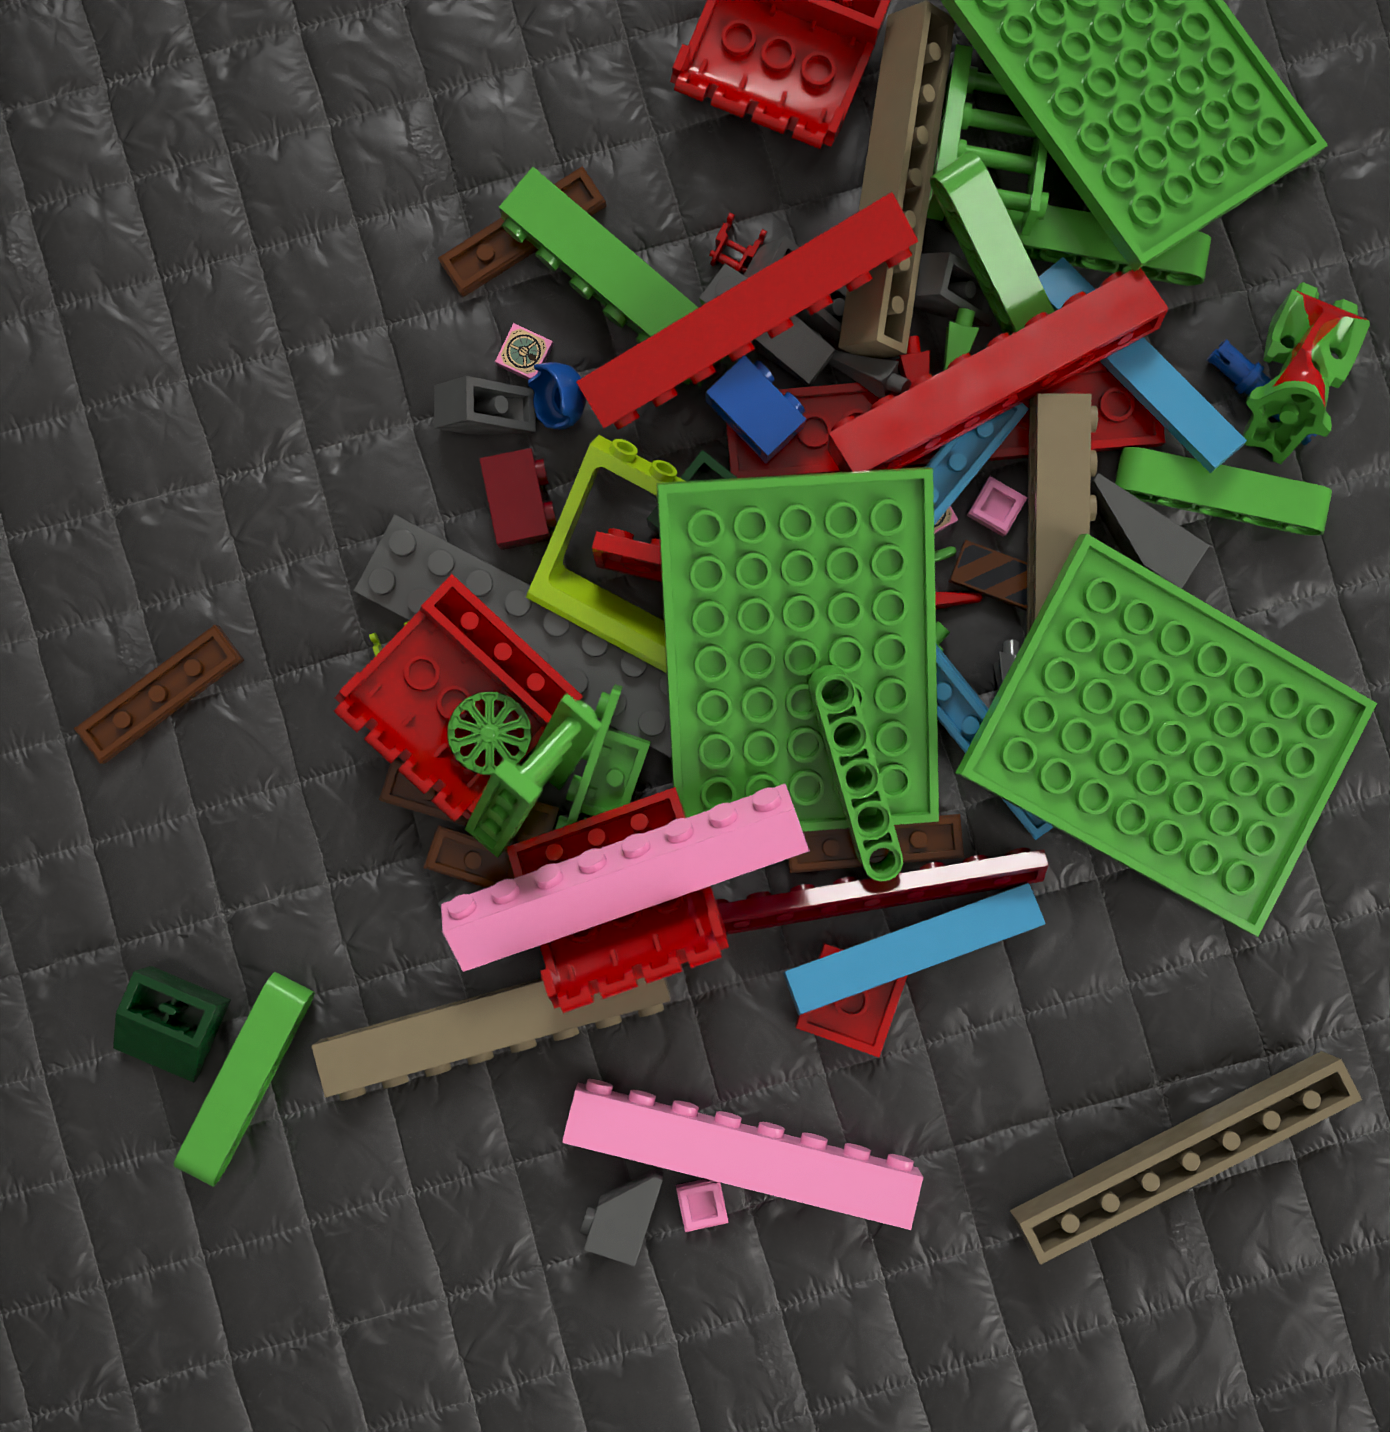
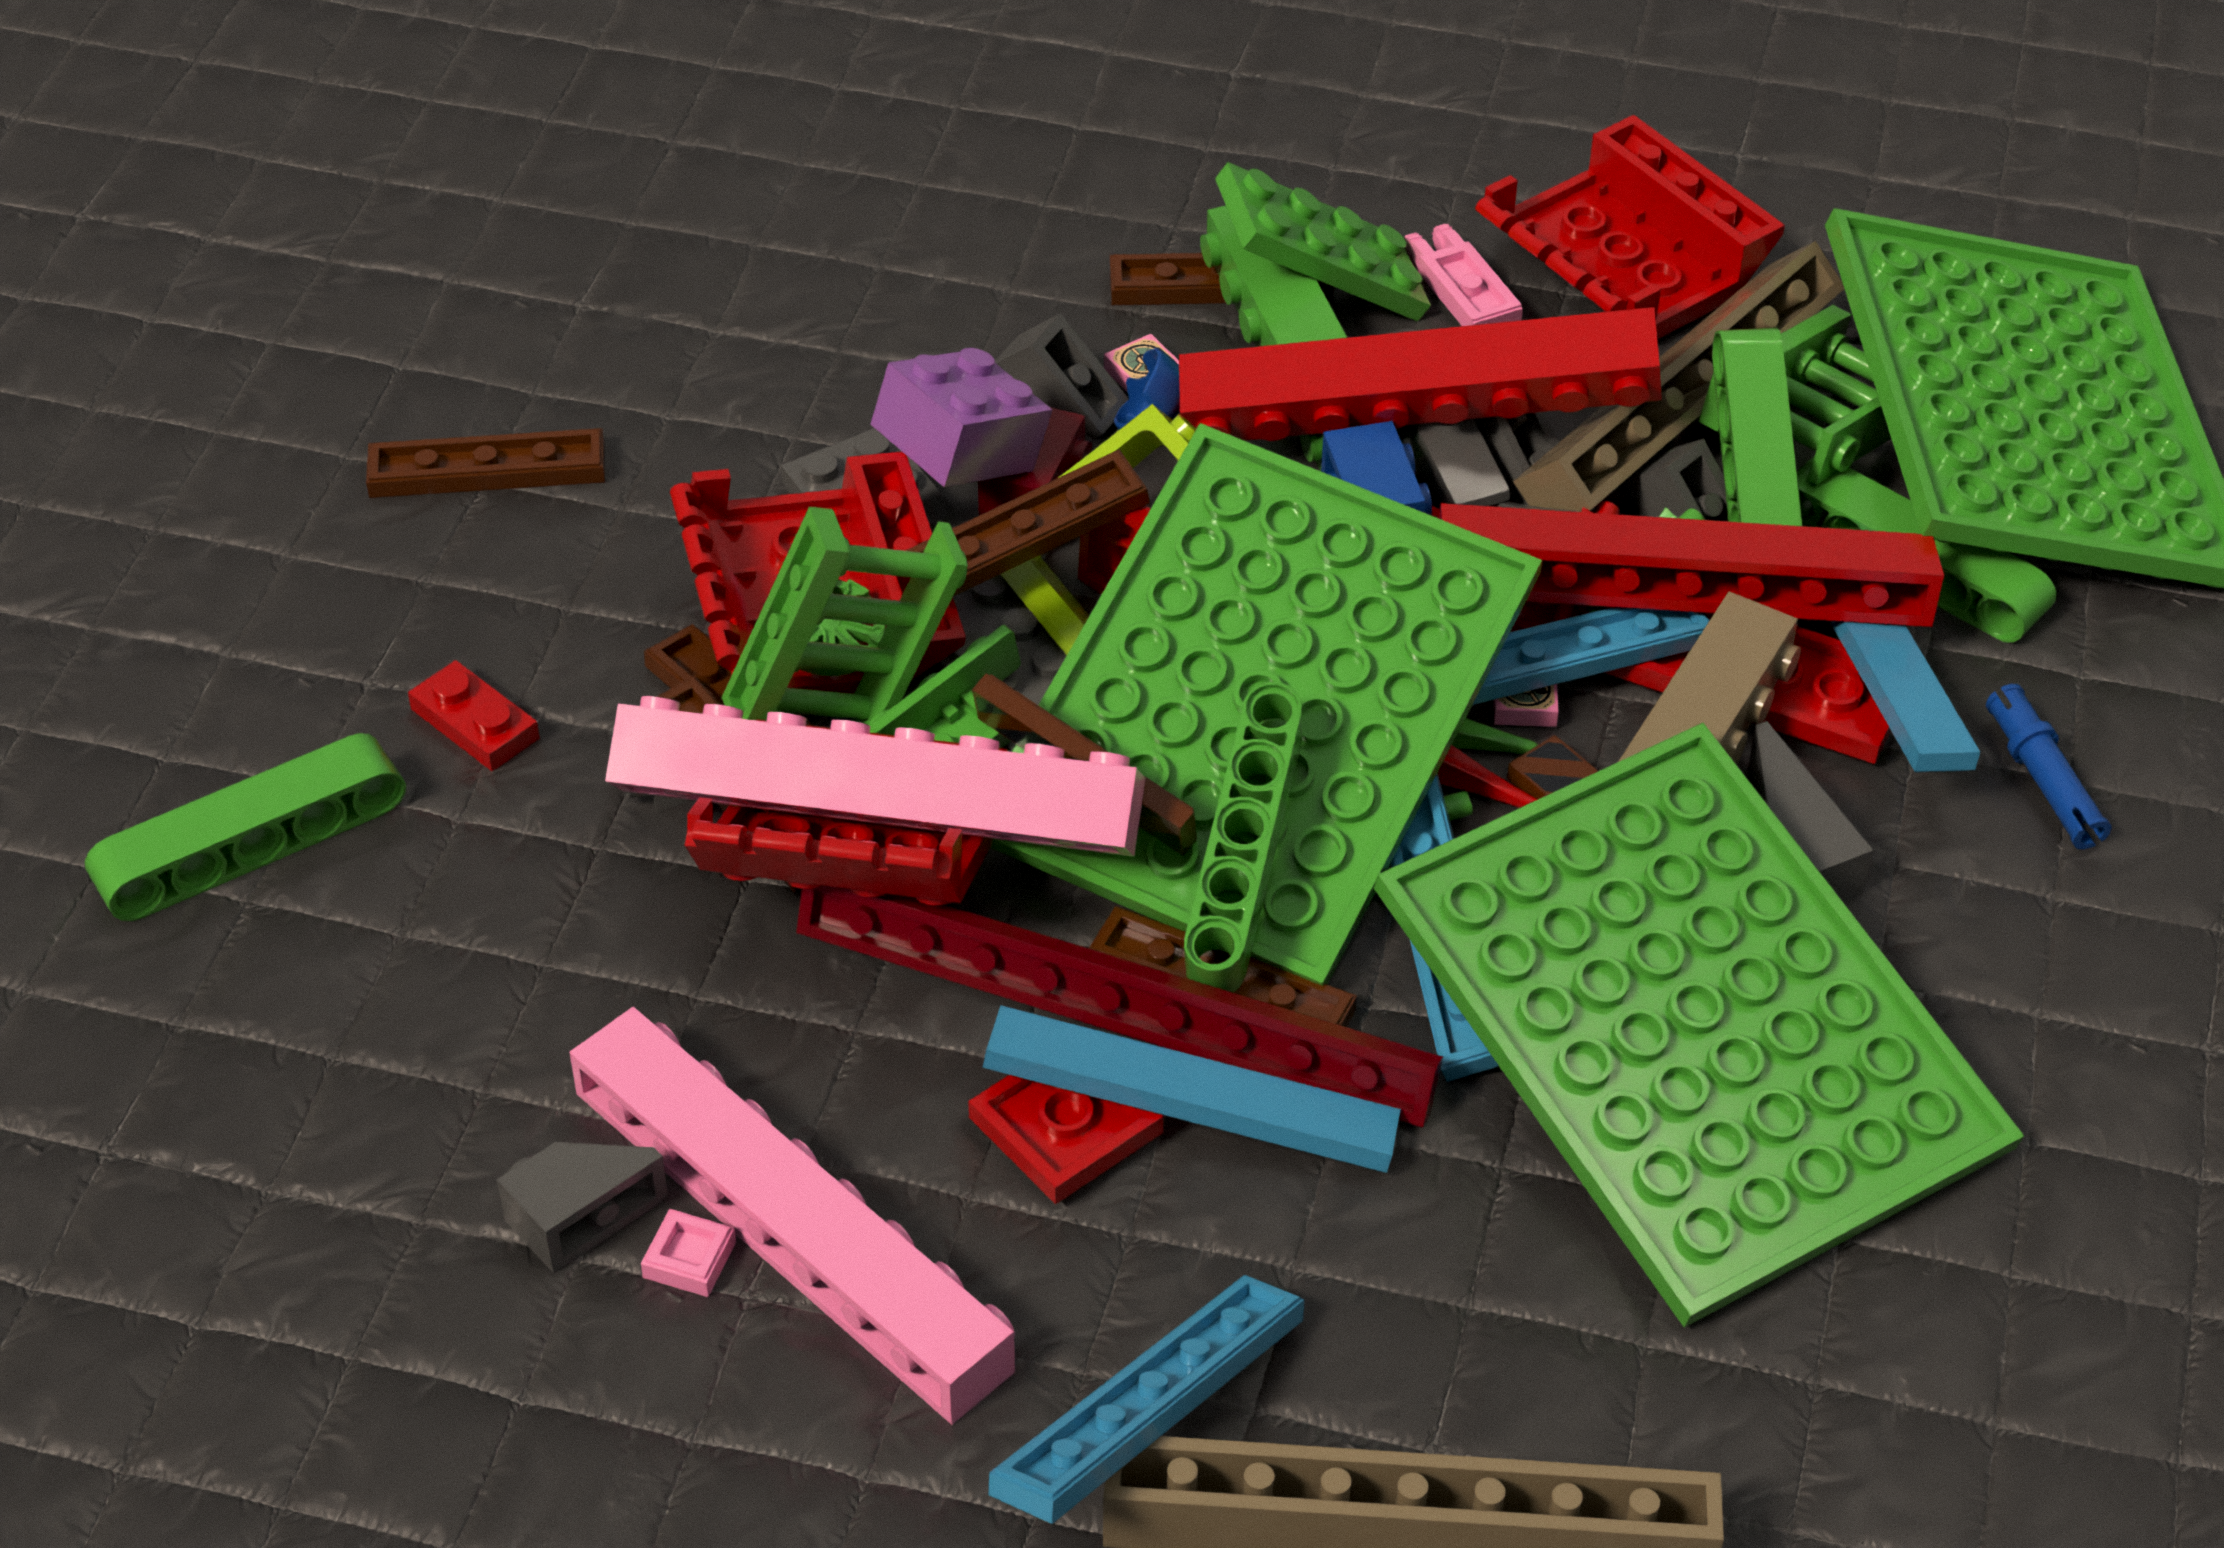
camera: 30 degrees right, 40 degrees down
dark green slope [113,966,231,1083] -> none
dark tan brick [311,977,671,1101] -> none
bright pink tile [966,476,1027,537] -> none
bright green beam [1115,447,1332,536] -> none
bright green hips [1242,282,1370,464] -> none
none -> red plate [408,660,540,772]
none -> medium lavender brick [870,348,1053,487]
none -> reddish brown tile [905,449,1150,597]
none -> reddish brown tile [972,673,1197,856]
none -> dark azure tile [988,1275,1304,1524]
none -> bright green plate [1215,162,1431,321]
none -> bright pink hinge [1404,223,1523,326]

